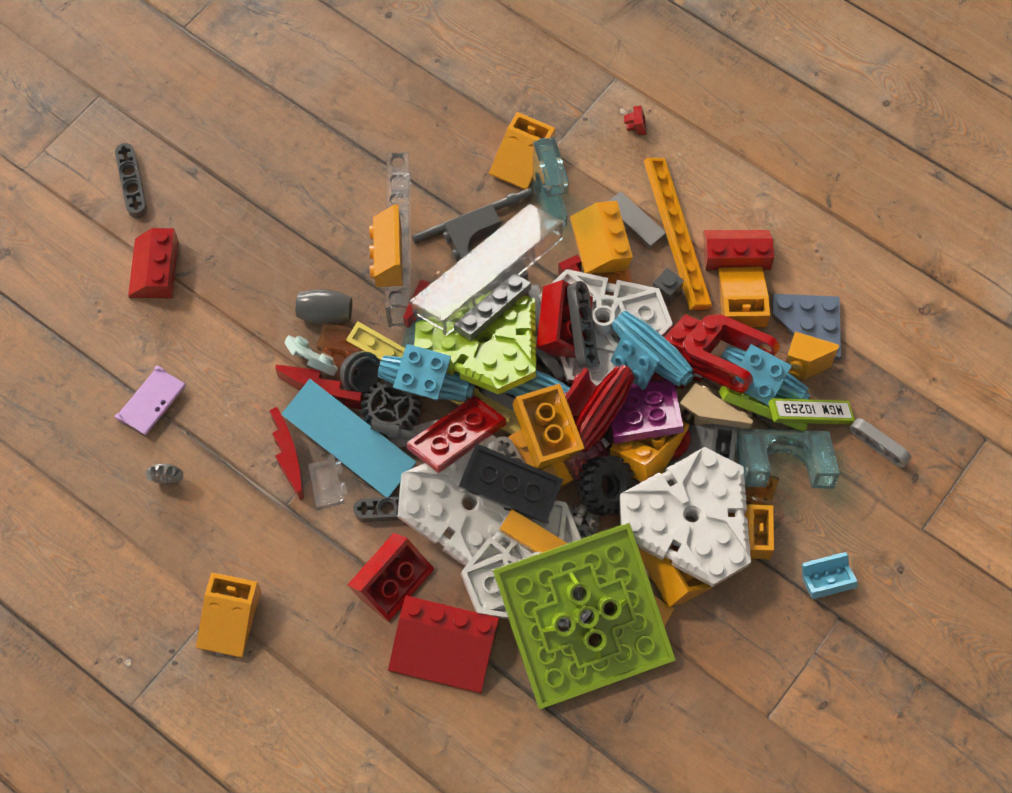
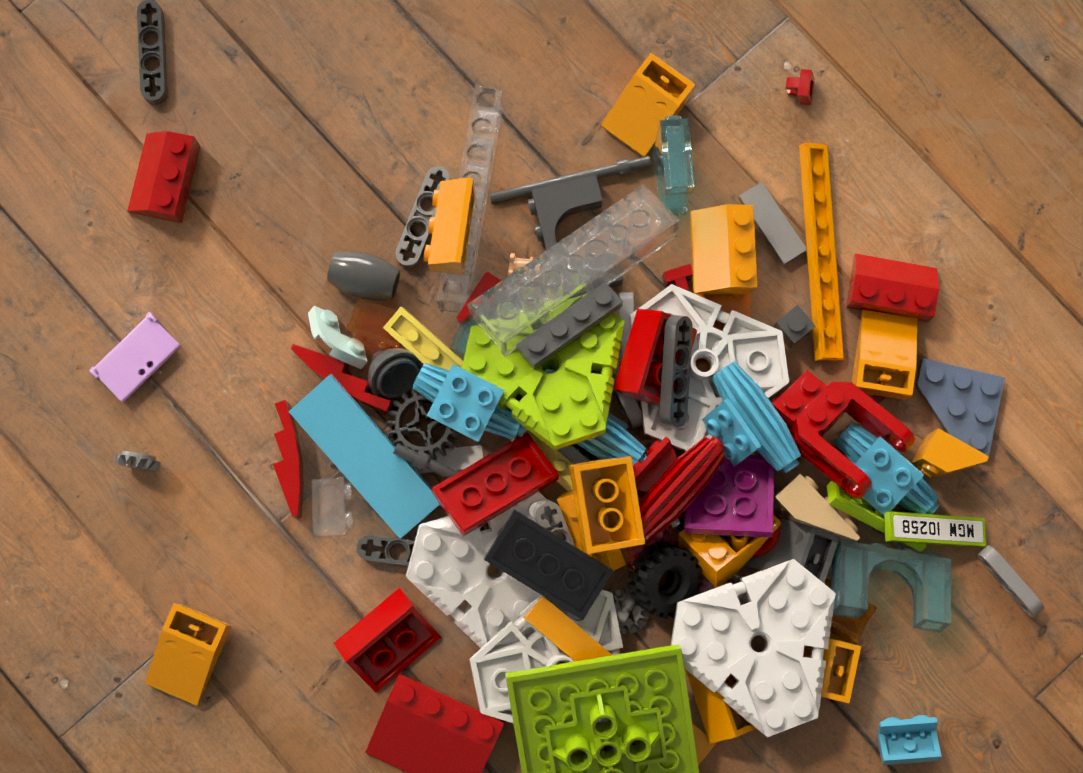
camera: 10 degrees right, 15 degrees up
none -> light grey beam [395,166,450,268]

